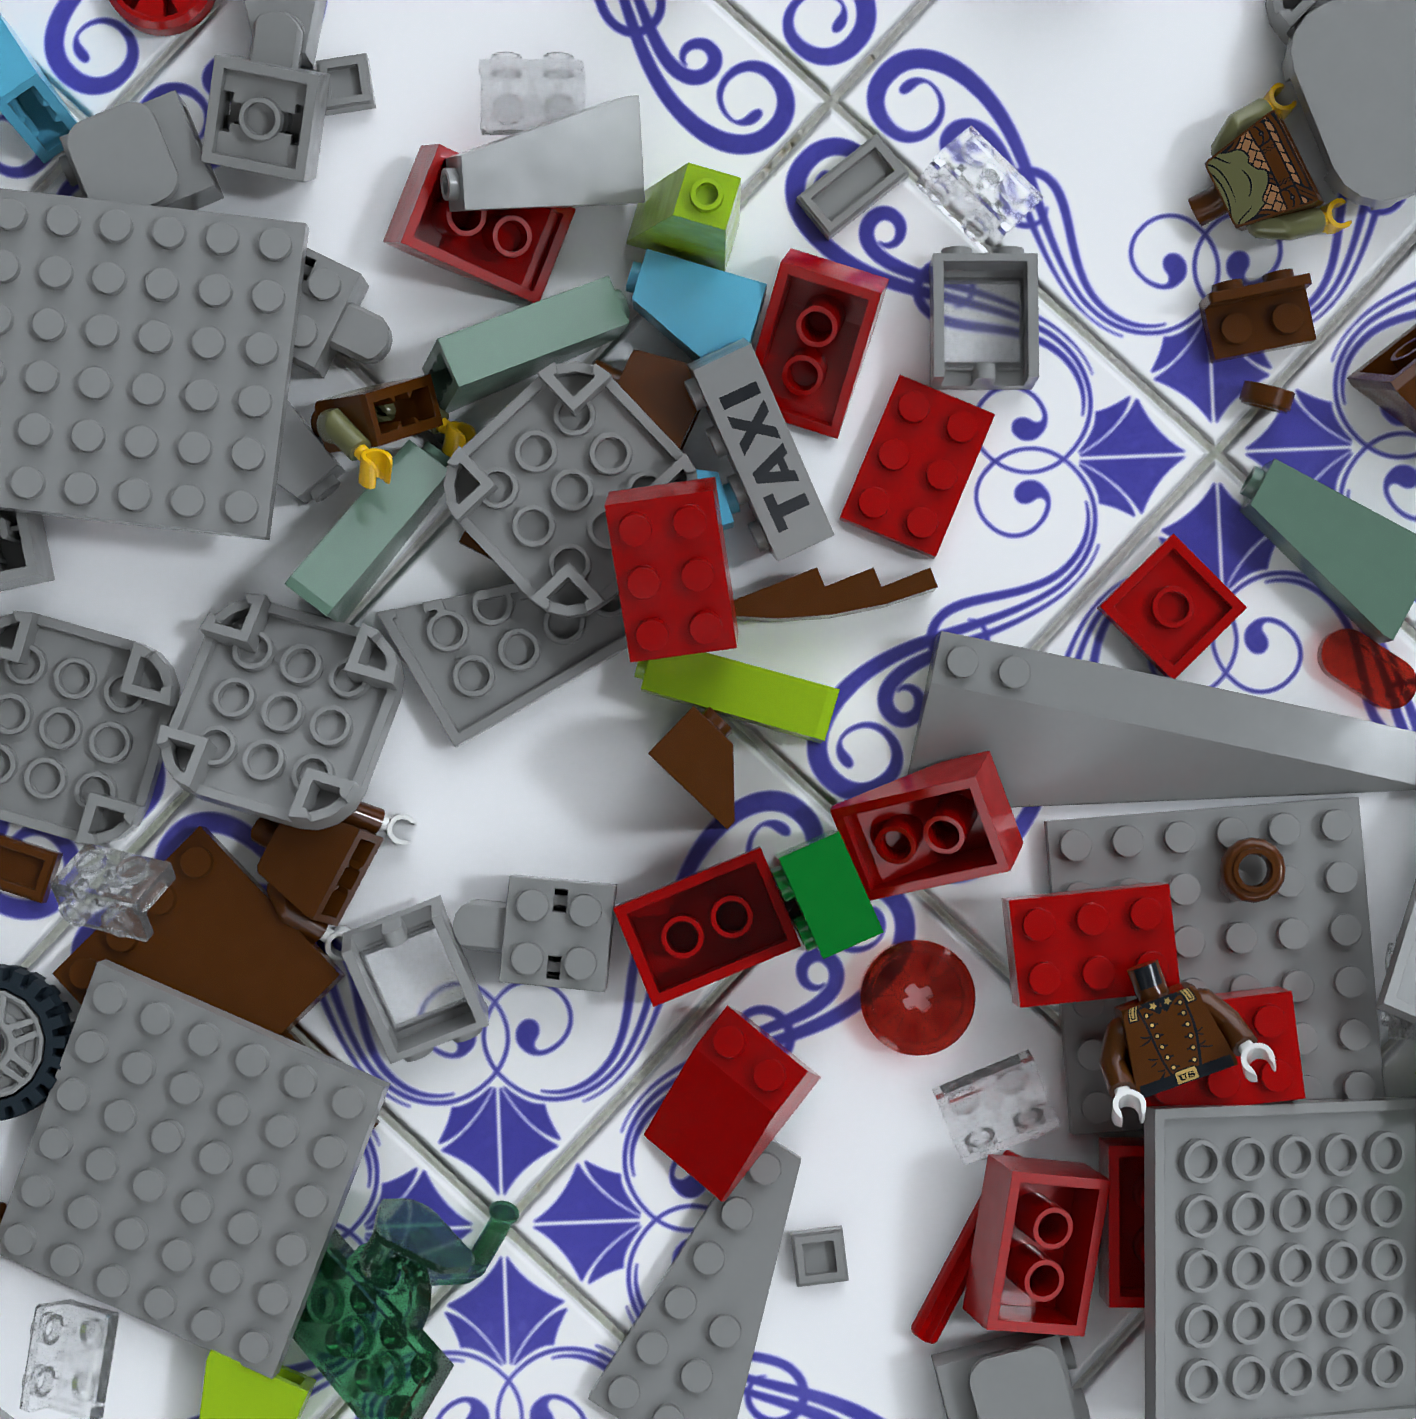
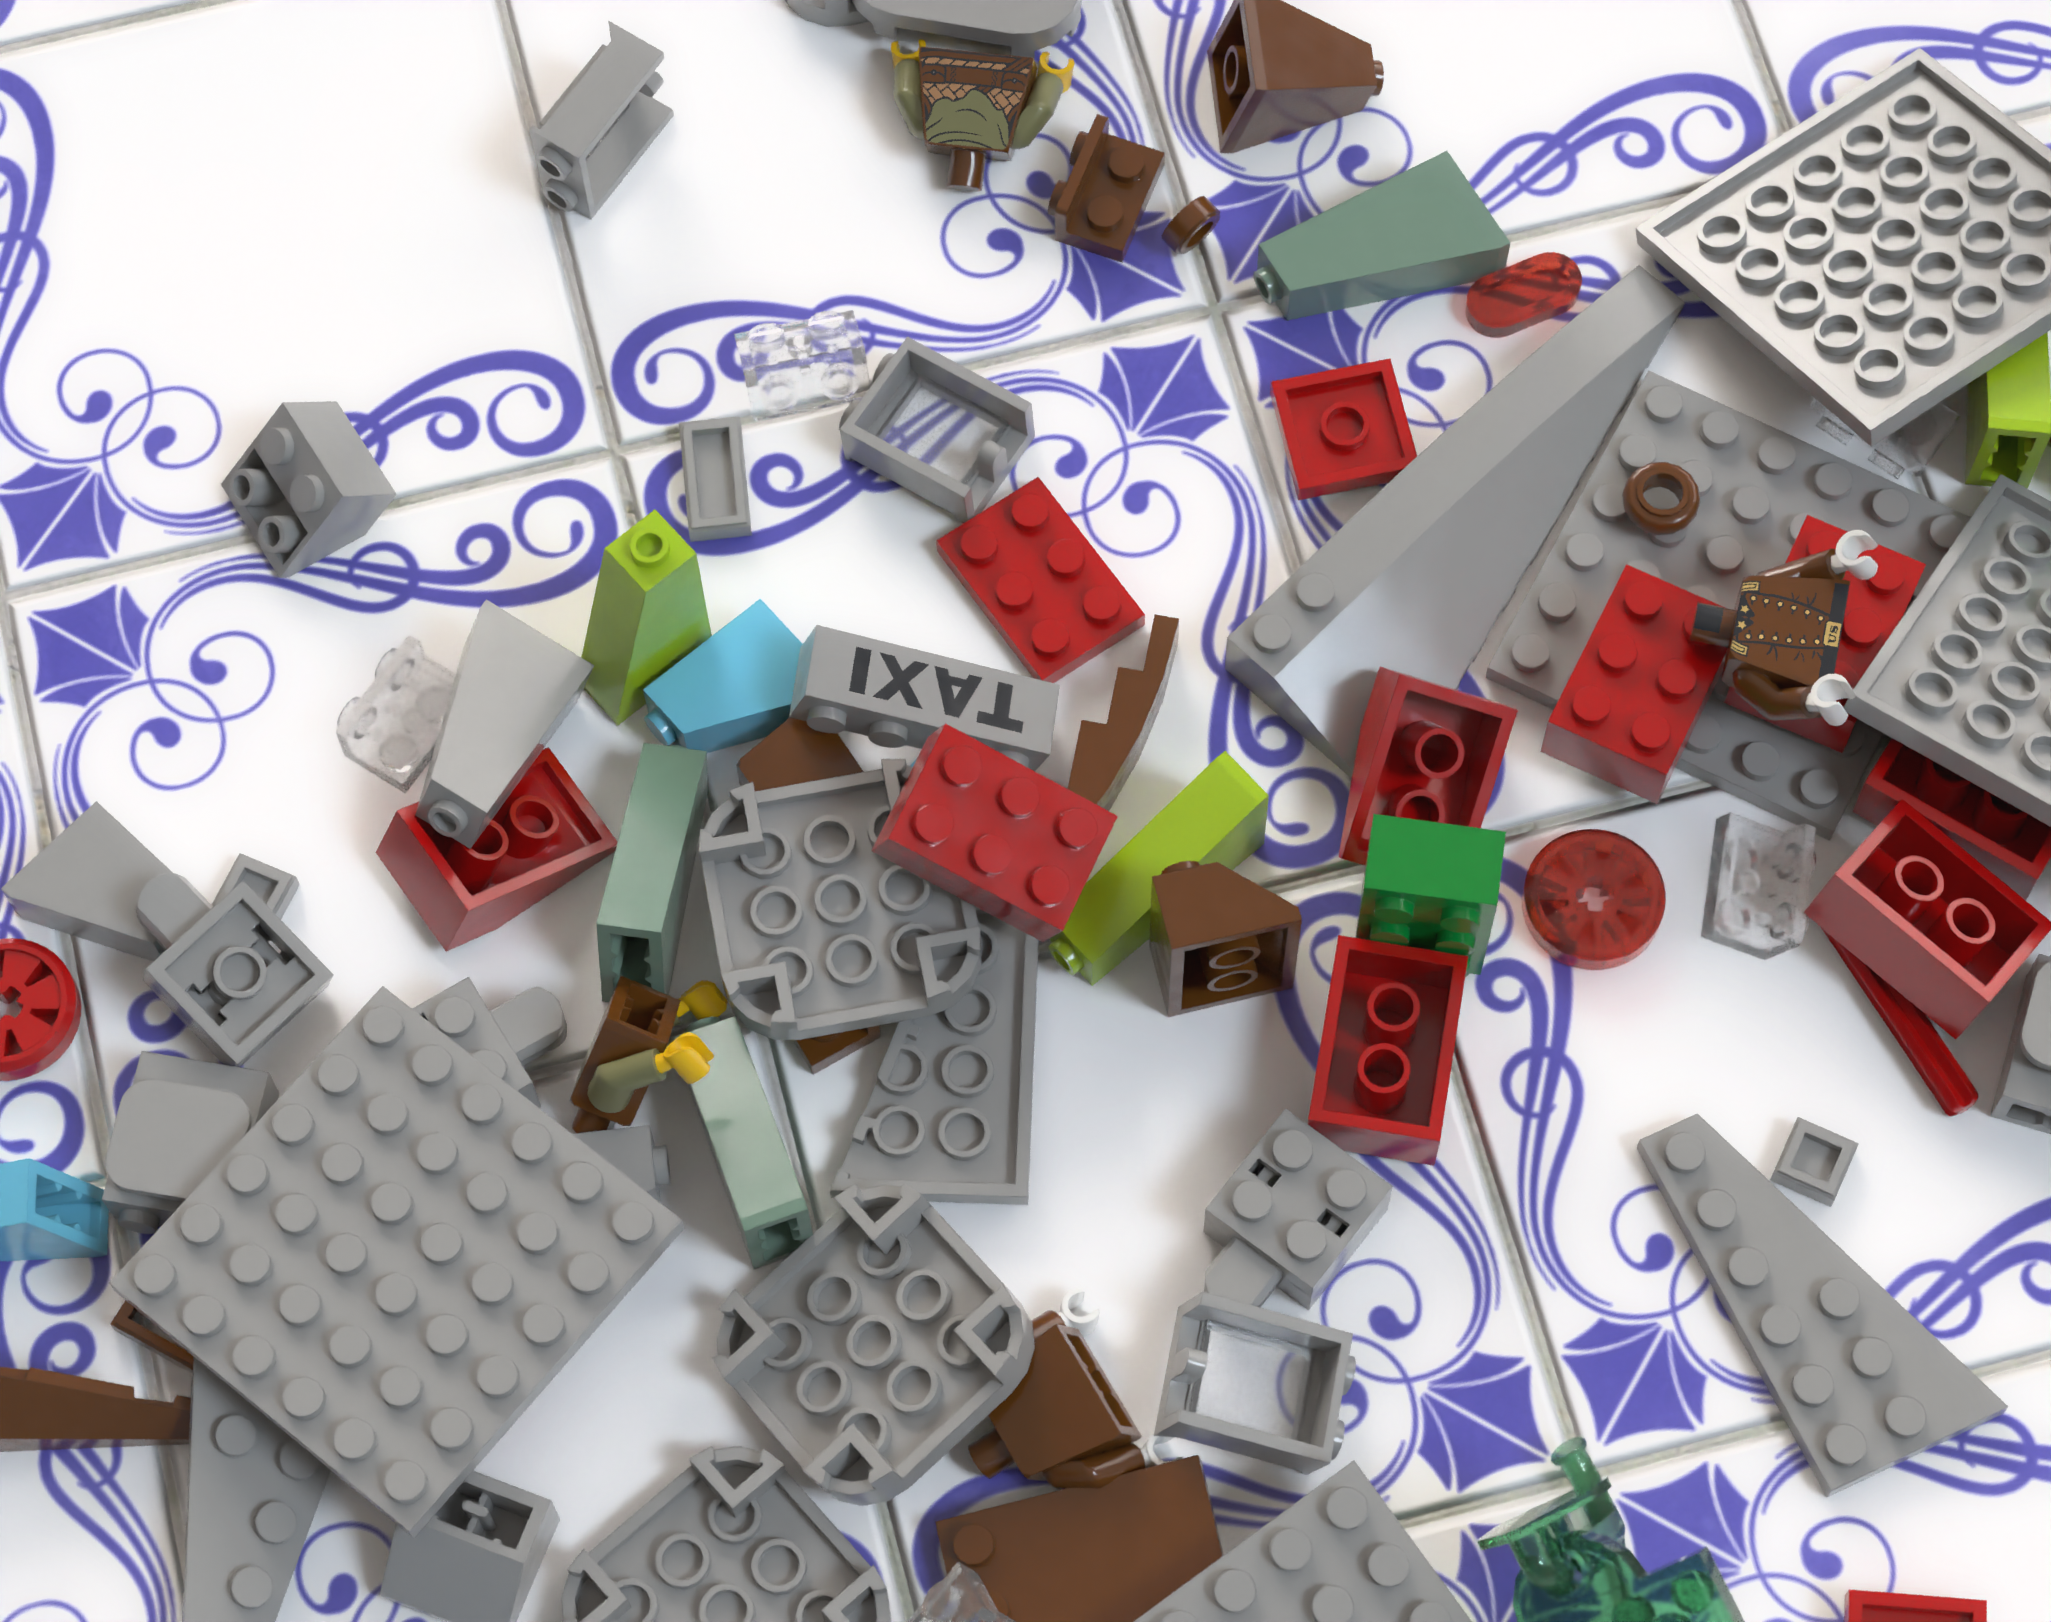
camera: 60 degrees left, 20 degrees down
red slope [644,1005,821,1202] -> none
red slope [755,248,889,439] -> none

